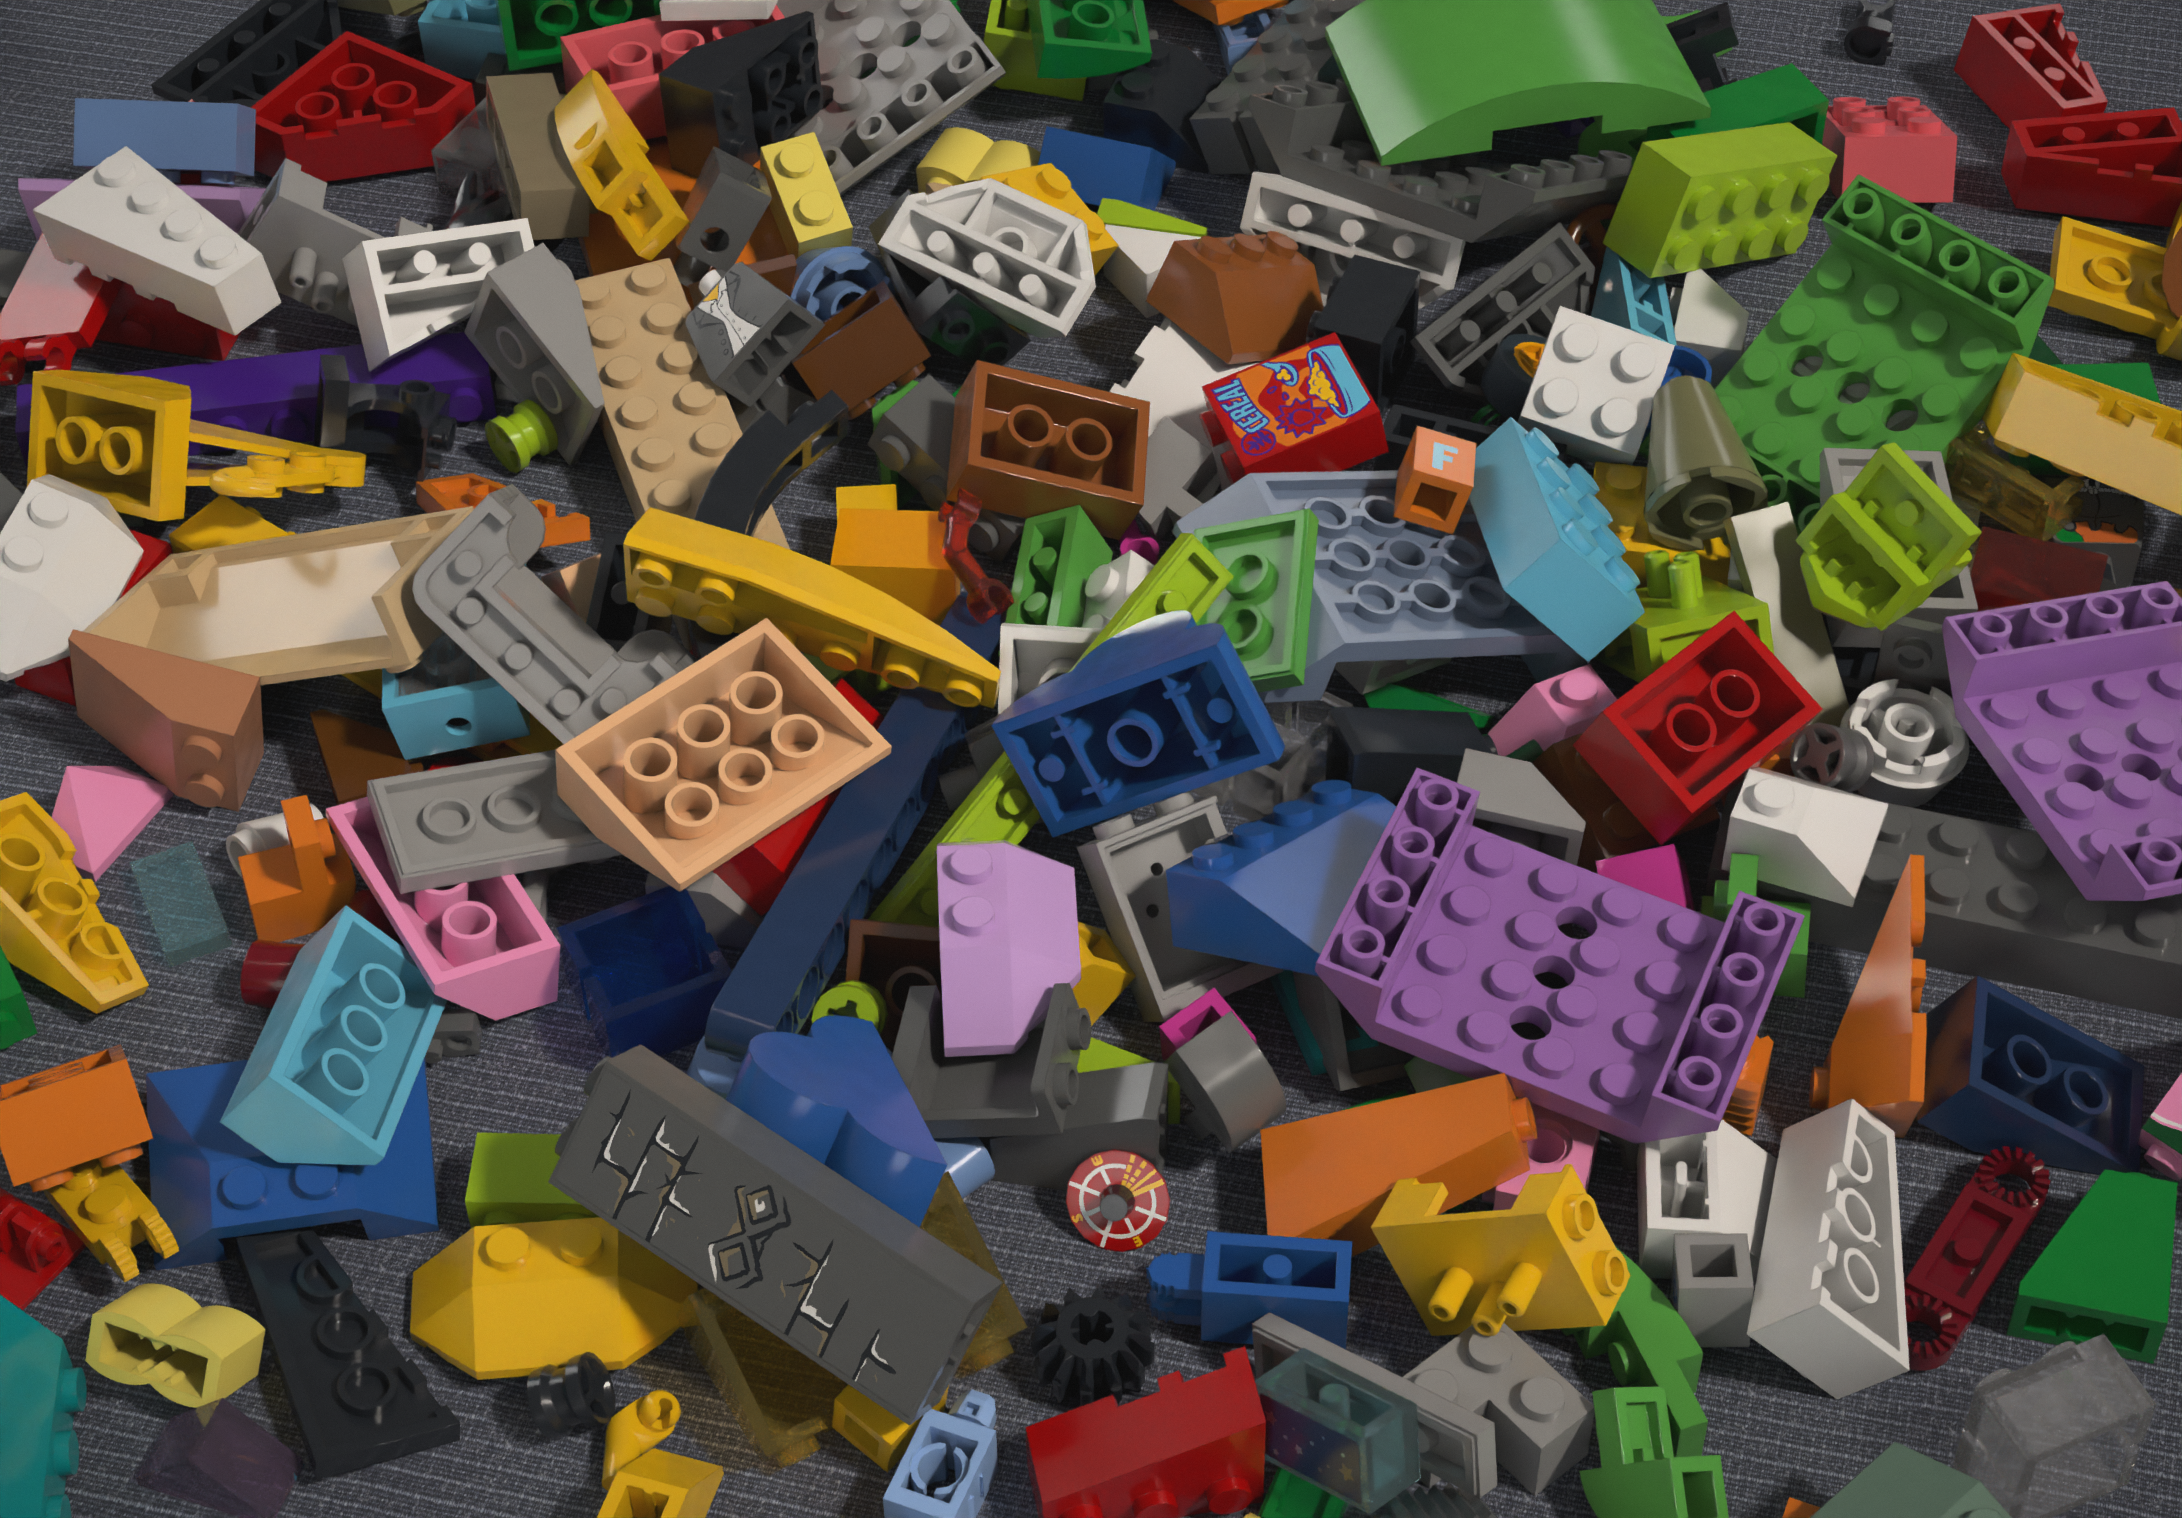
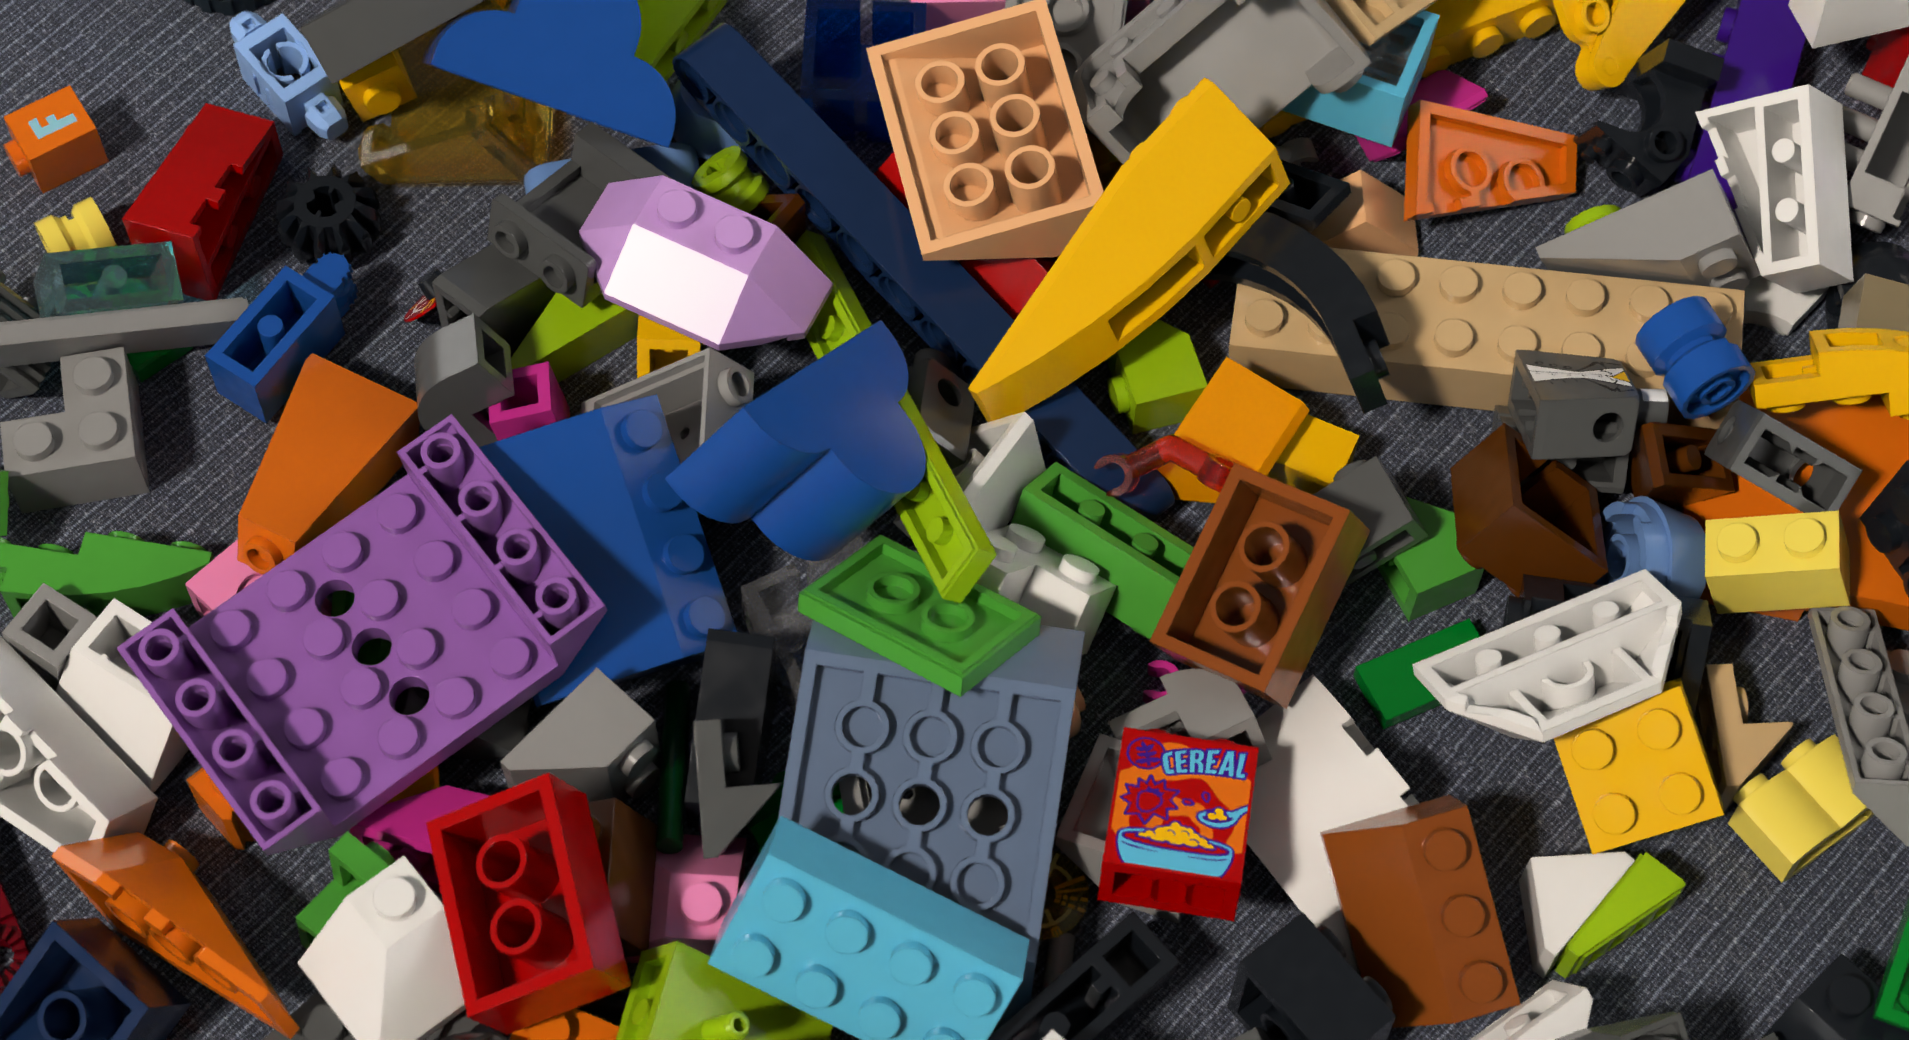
camera: 115 degrees right, 15 degrees up
blue slope [1038,126,1176,211] -> none
yellow piece [1371,1164,1631,1336] -> none
orange brick [1393,426,1476,535] -> none
none -> dark grey slope [693,719,783,859]
none -> blue wheel [1635,296,1756,419]

